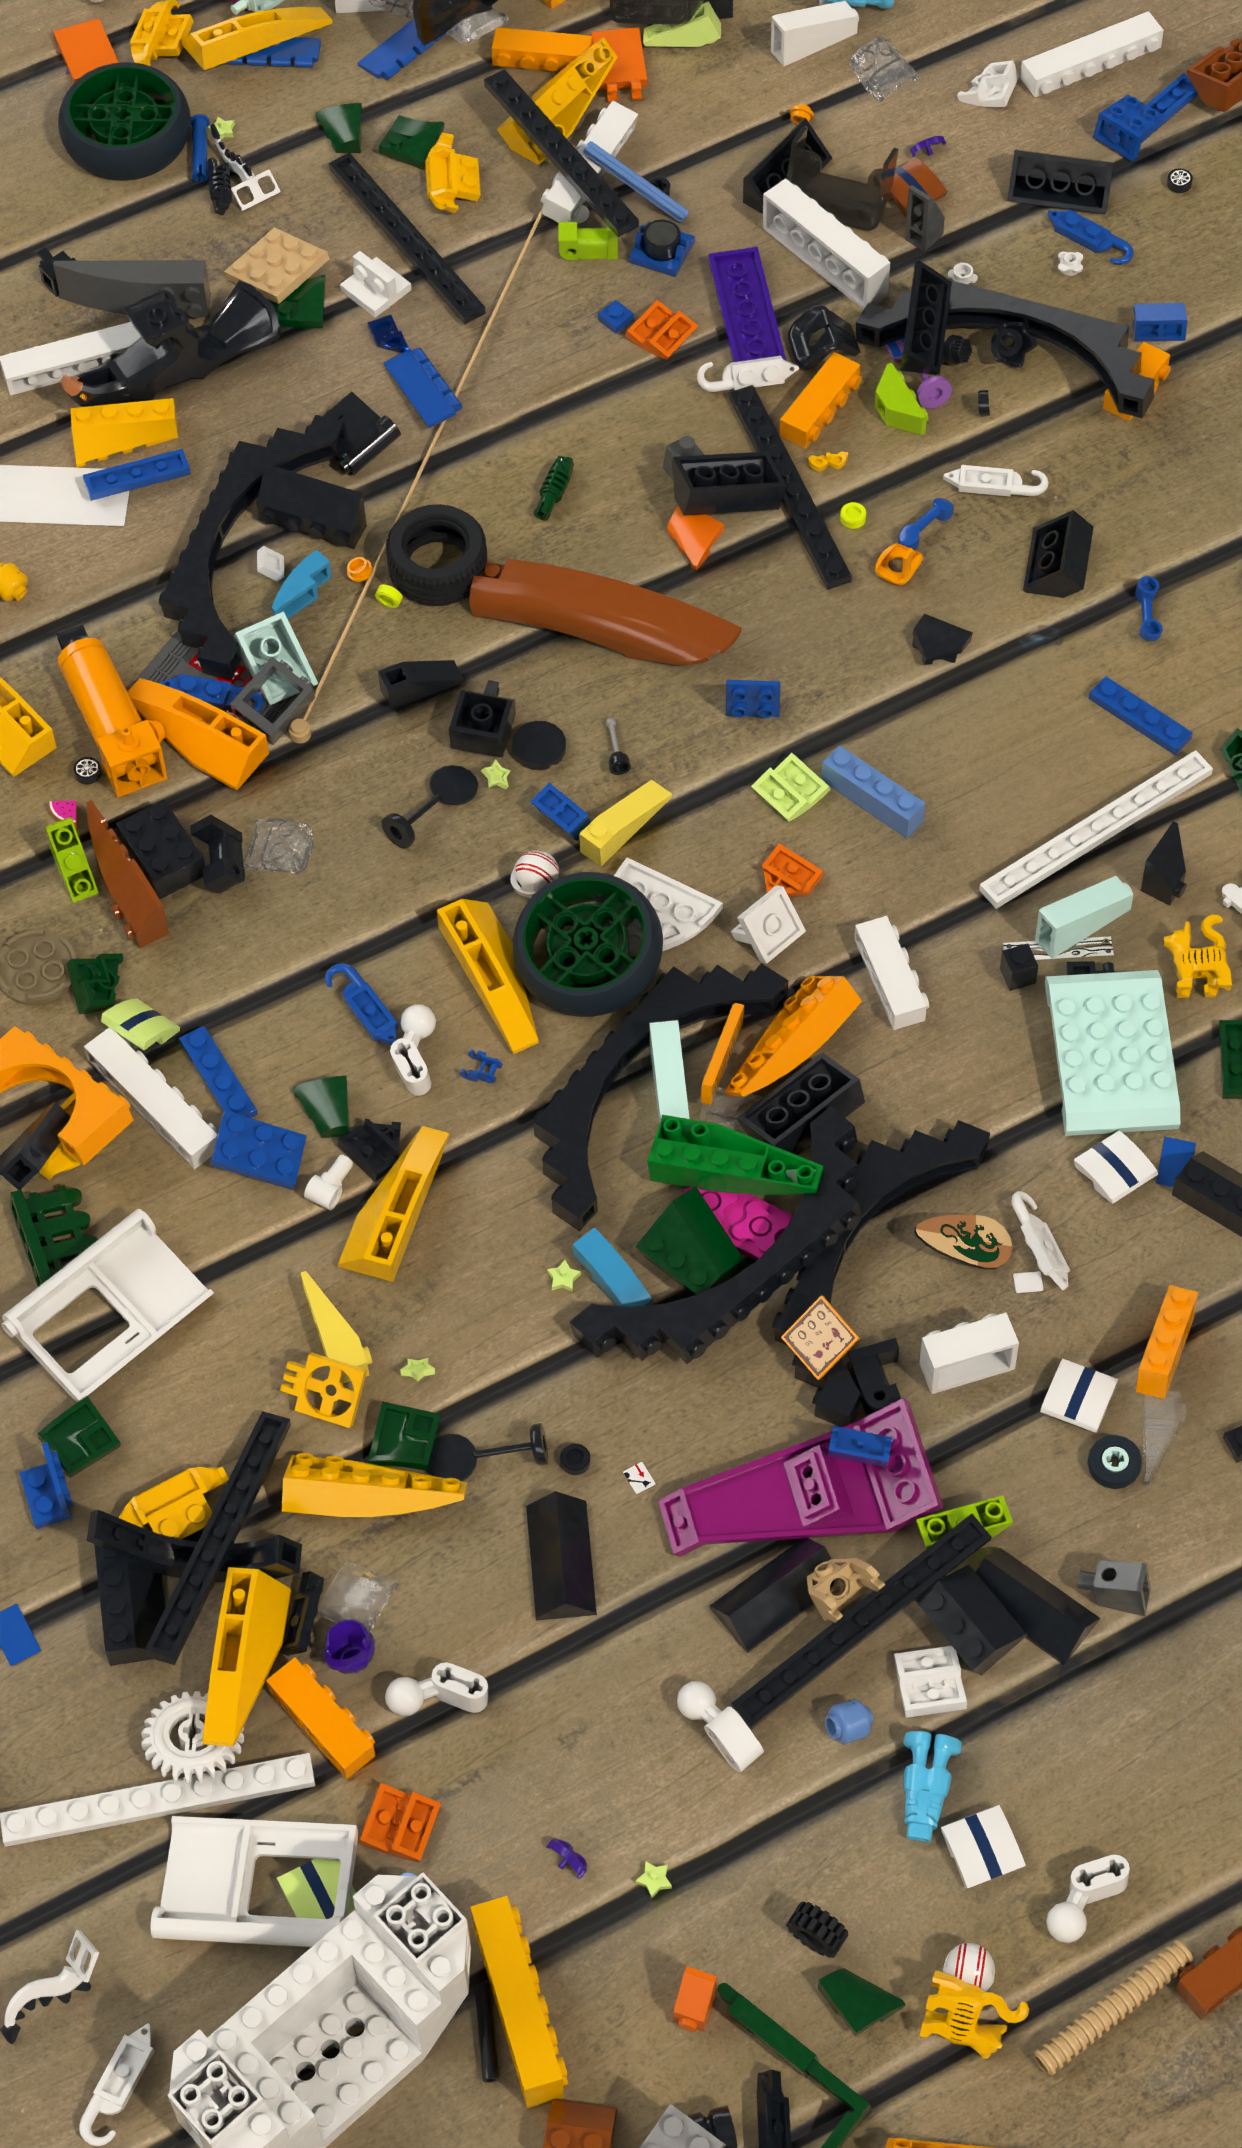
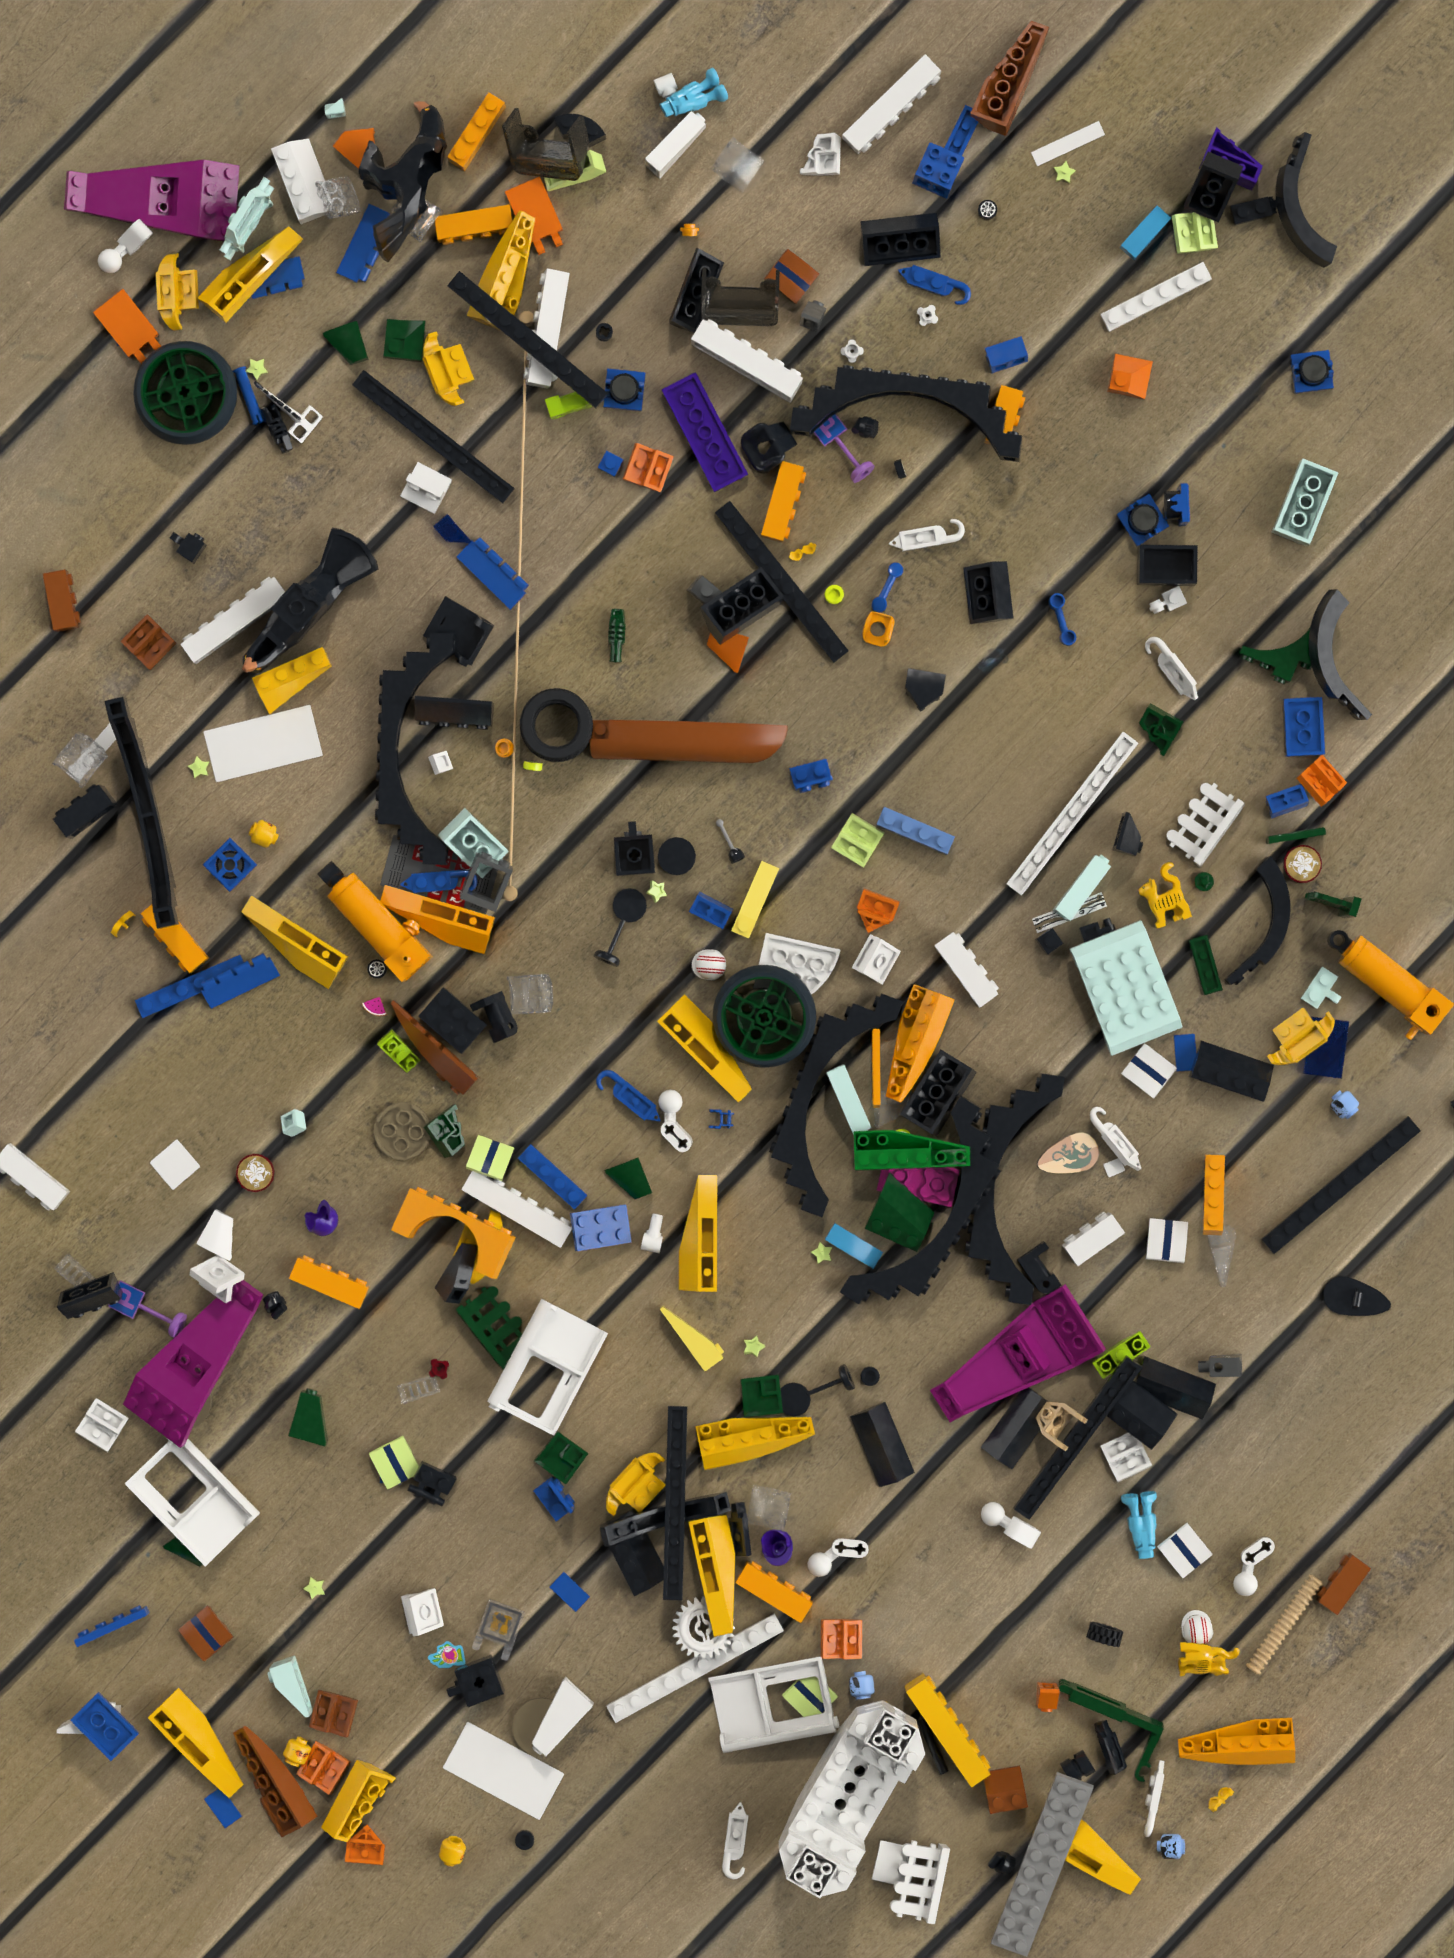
camera: 15 degrees left, 30 degrees up
white piece [0,1930,99,2044] -> none
dark grey slope [53,260,211,318] -> none
blue plate [83,449,191,501] -> none
tan plate [224,227,329,304] -> none
dark azure slope [272,549,332,619] -> none
dark green plate [273,275,326,328] -> none
yellow piece [280,1353,367,1428] -> none
black slope [337,1119,401,1182] -> none
black slope [378,660,464,710] -> none
dark purple piece [546,1839,587,1879] -> none
medium blue axle [583,141,689,223] -> none
white sticker [623,1462,656,1494] -> none
yellowish green piece [635,1861,672,1898] -> none
white plate [697,356,799,392] -> none
piece [781,1295,860,1380] -> none
dark green slope [818,1968,906,2037] -> none
medium blue head [825,1699,874,1744] -> none
blue hinge [827,1426,893,1467] -> none
lime slope [875,362,929,435] -> none
black slope [900,260,952,375] -> none
dark purple piece [910,136,946,157] -> none
black piece [991,322,1037,368] -> none
black bush [1087,1435,1142,1489] -> none
blue plate [1089,676,1193,756] -> none

